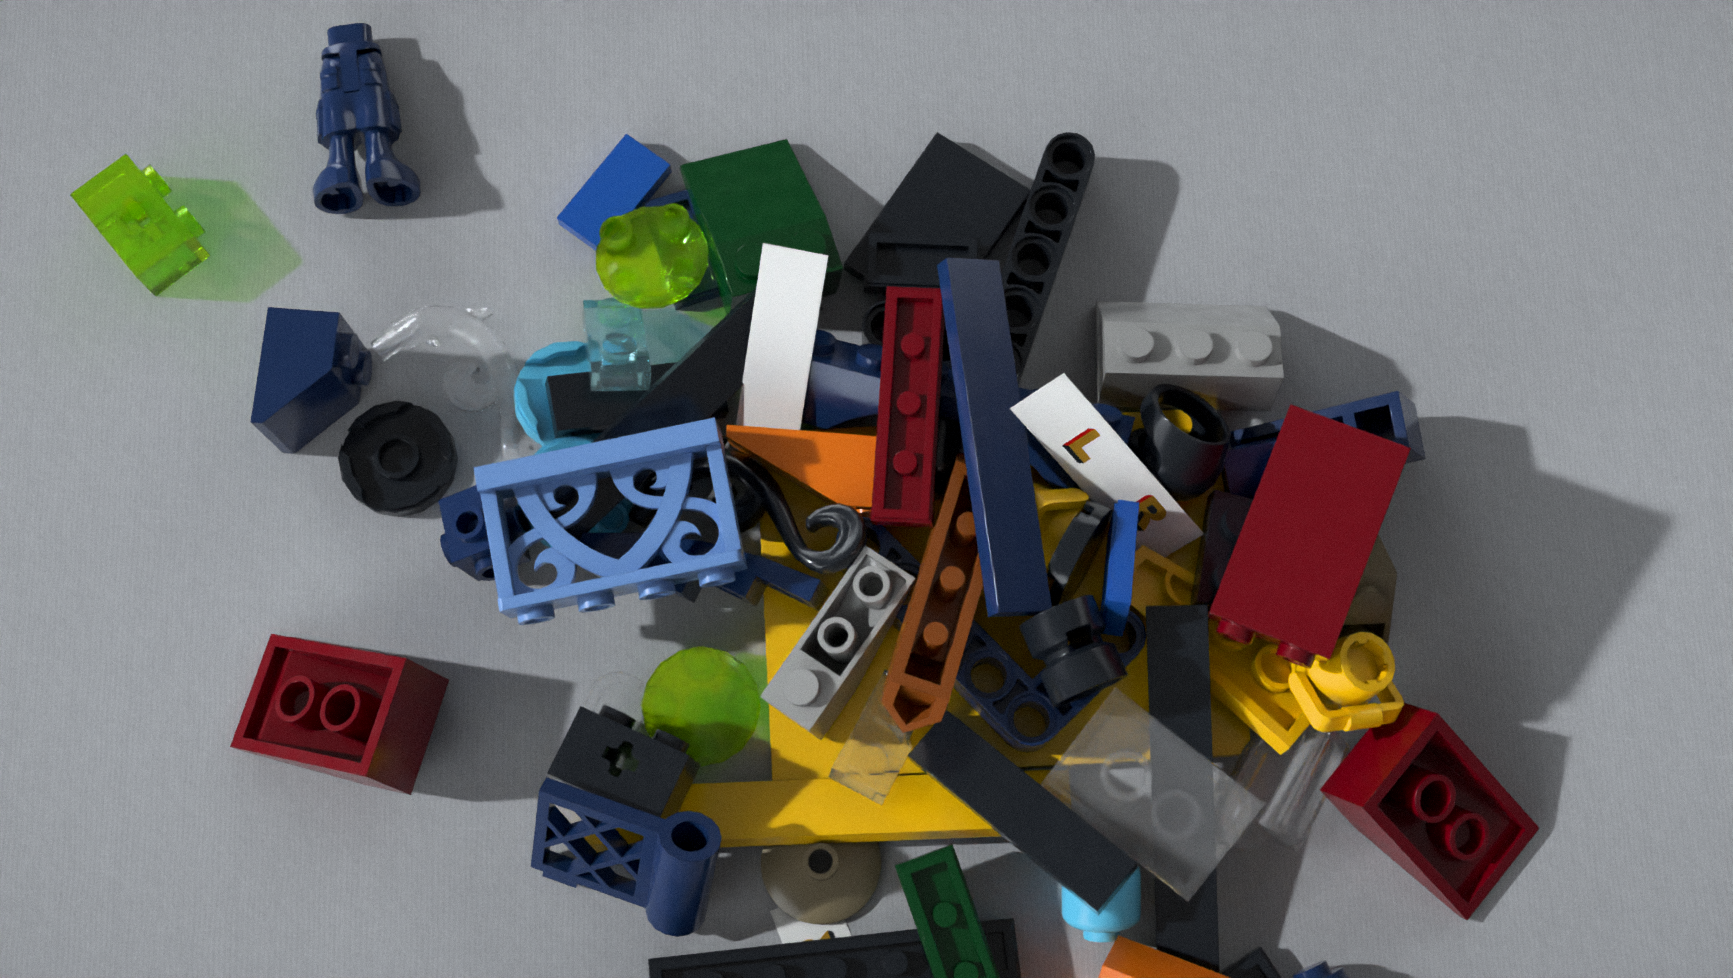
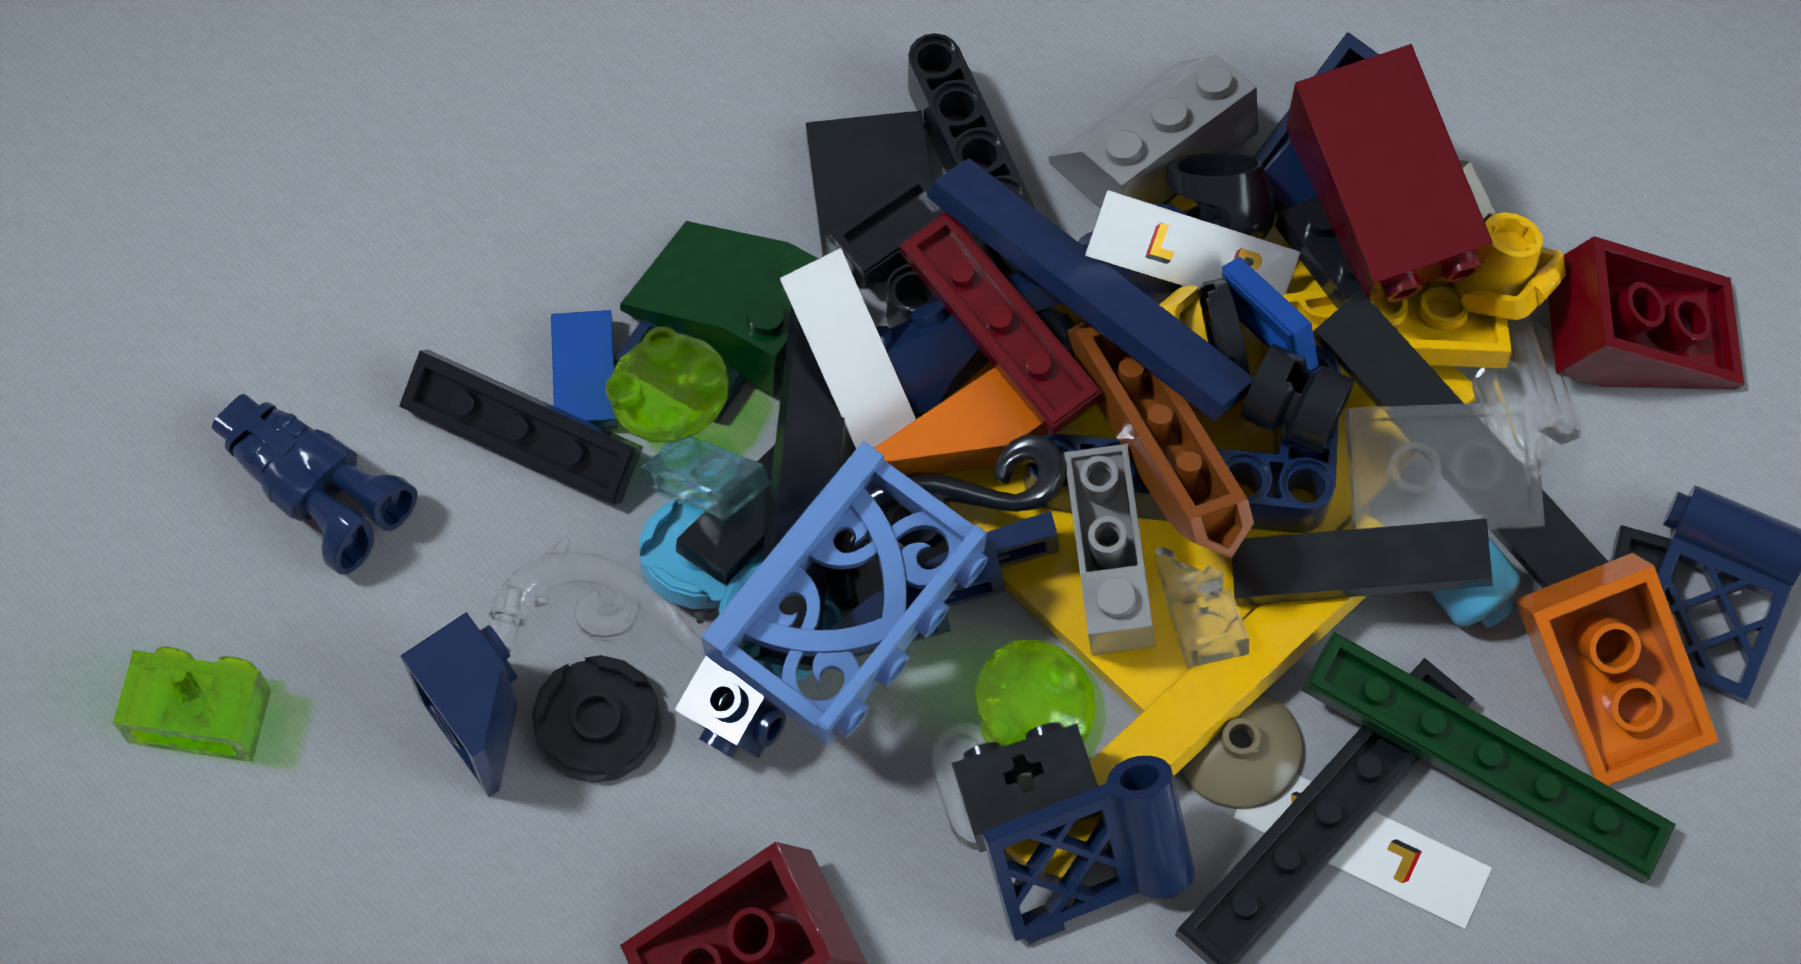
camera: 40 degrees left, 10 degrees down
none -> black tile [399,349,643,505]

